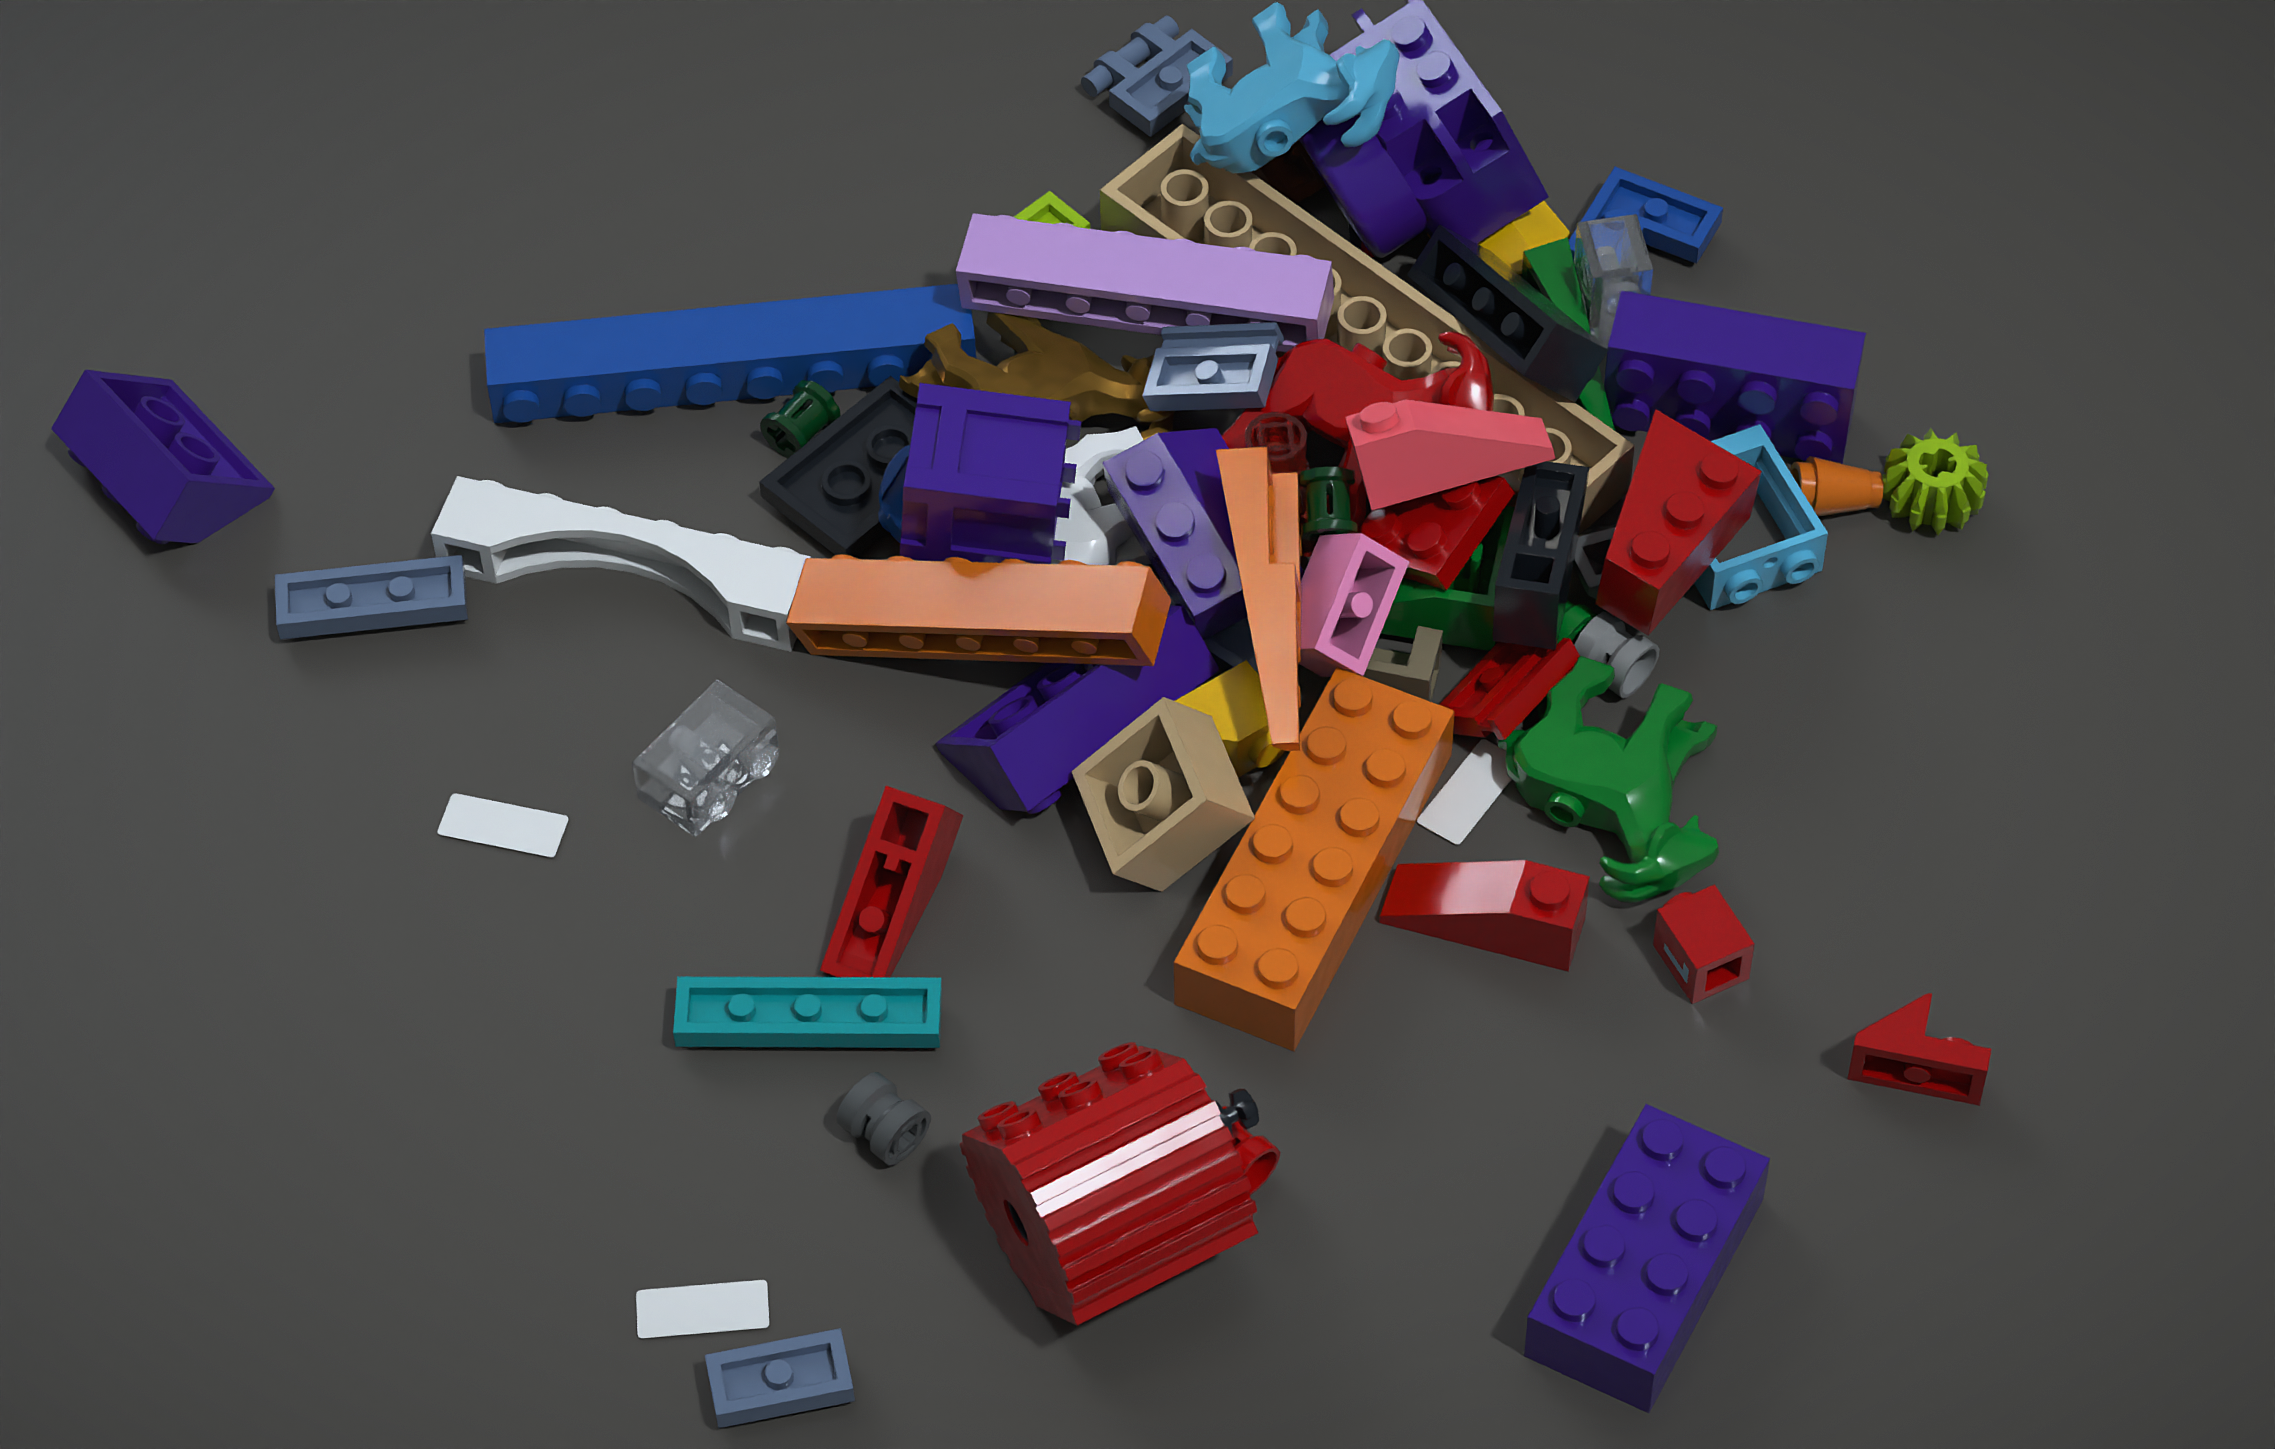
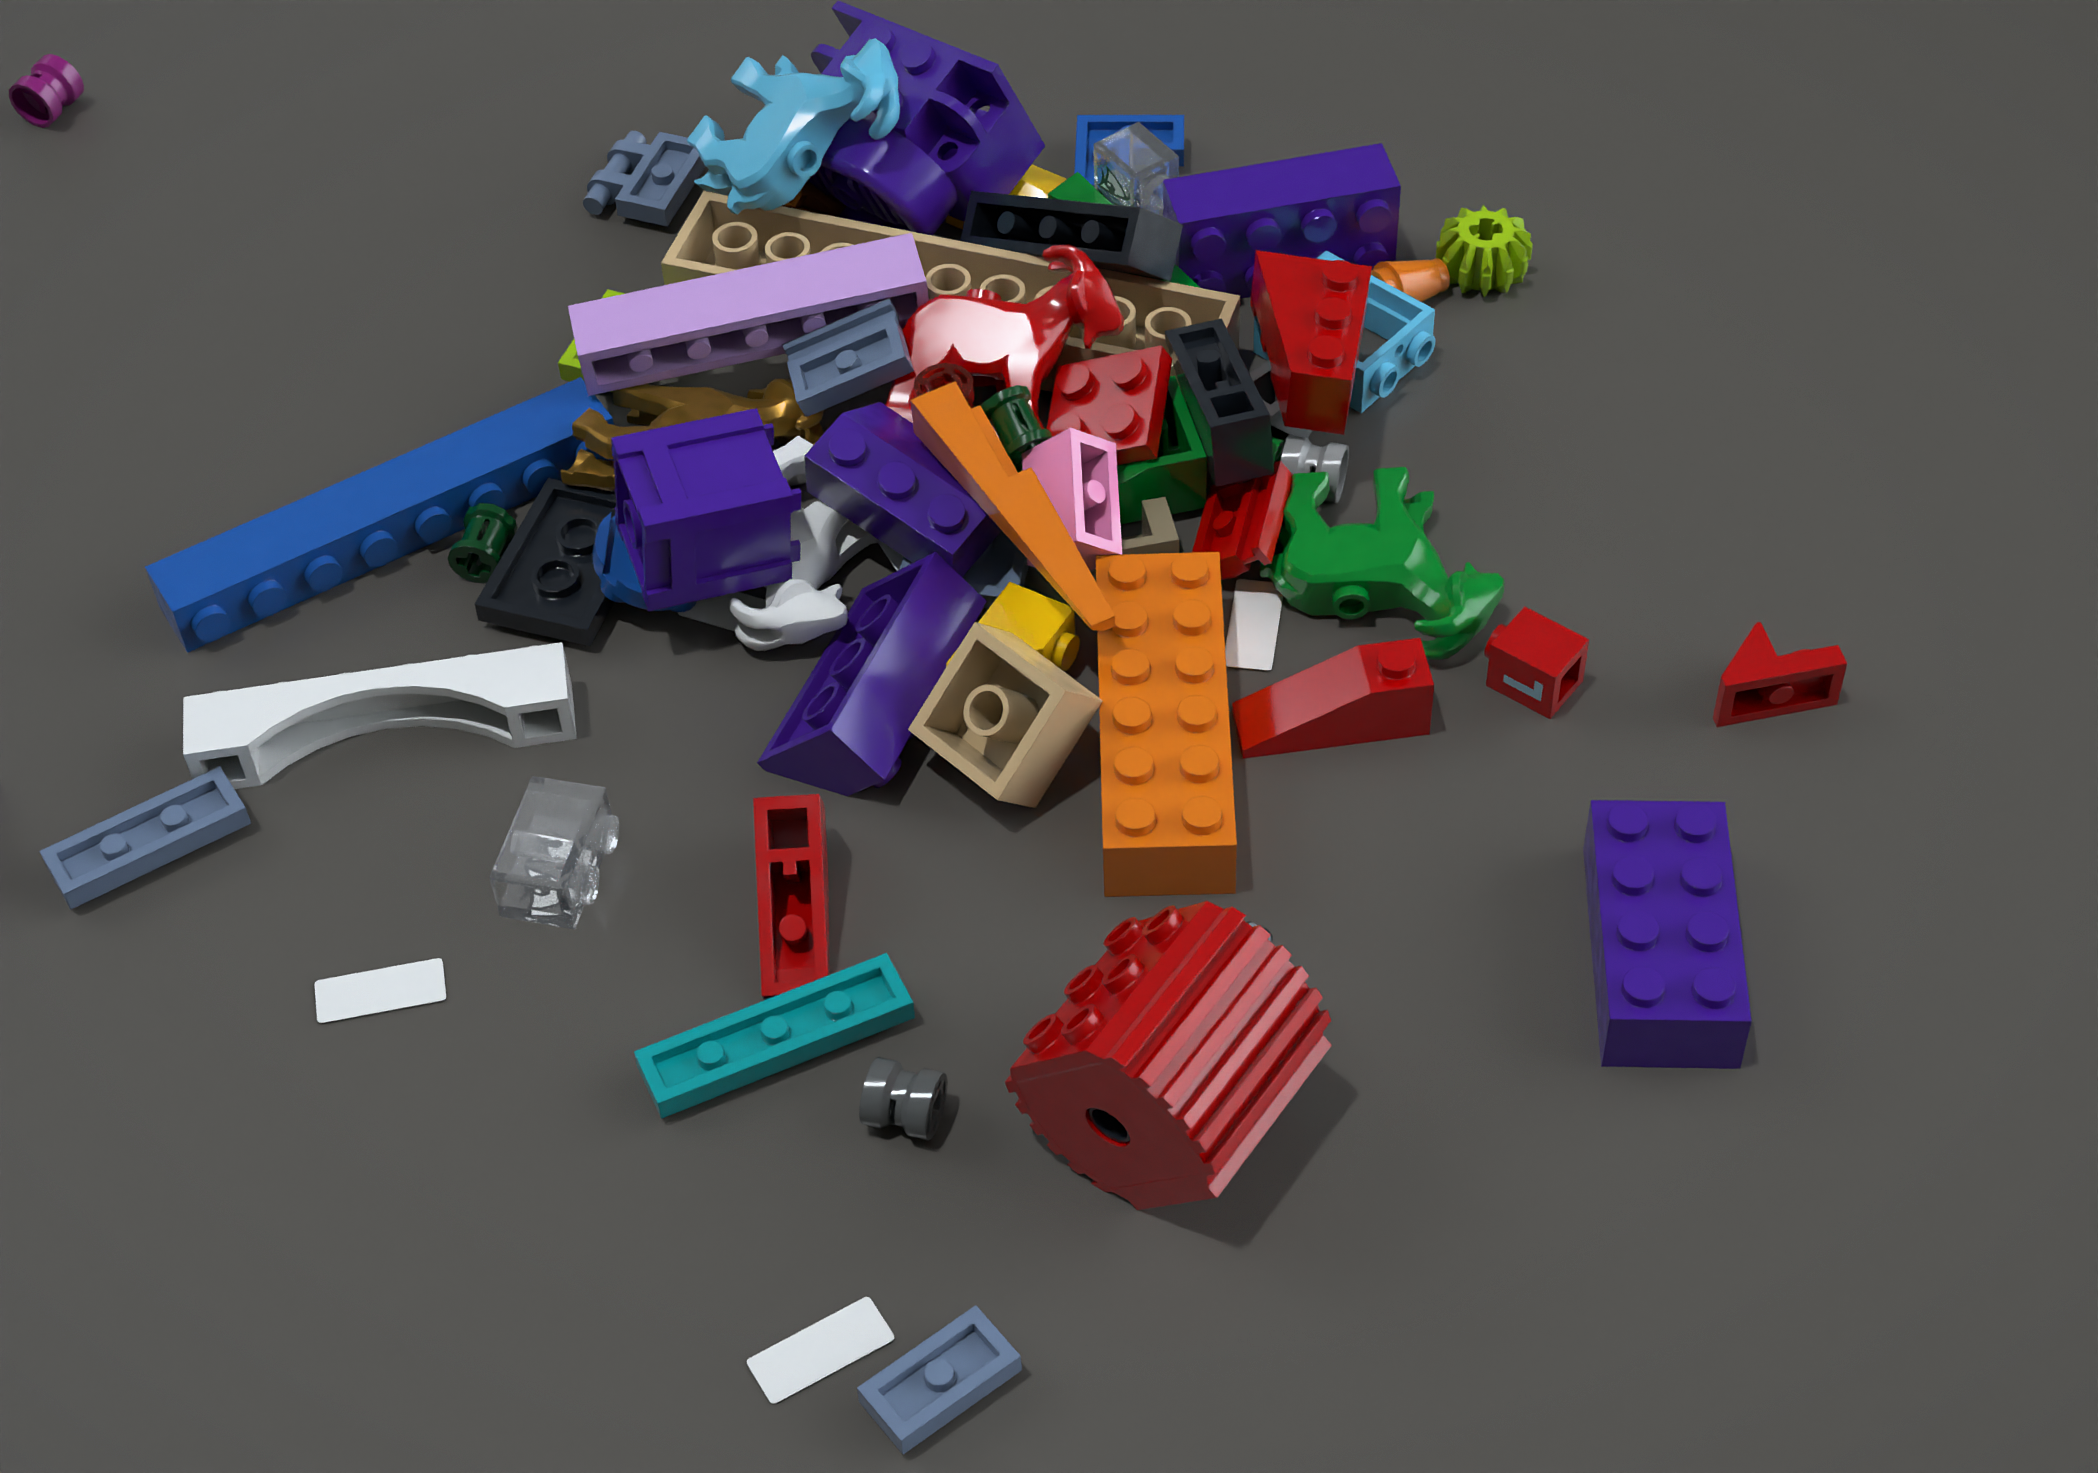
camera: 25 degrees left, 5 degrees down
orange brick [786,554,1172,666] -> none
coral slope [1345,399,1556,511] -> none

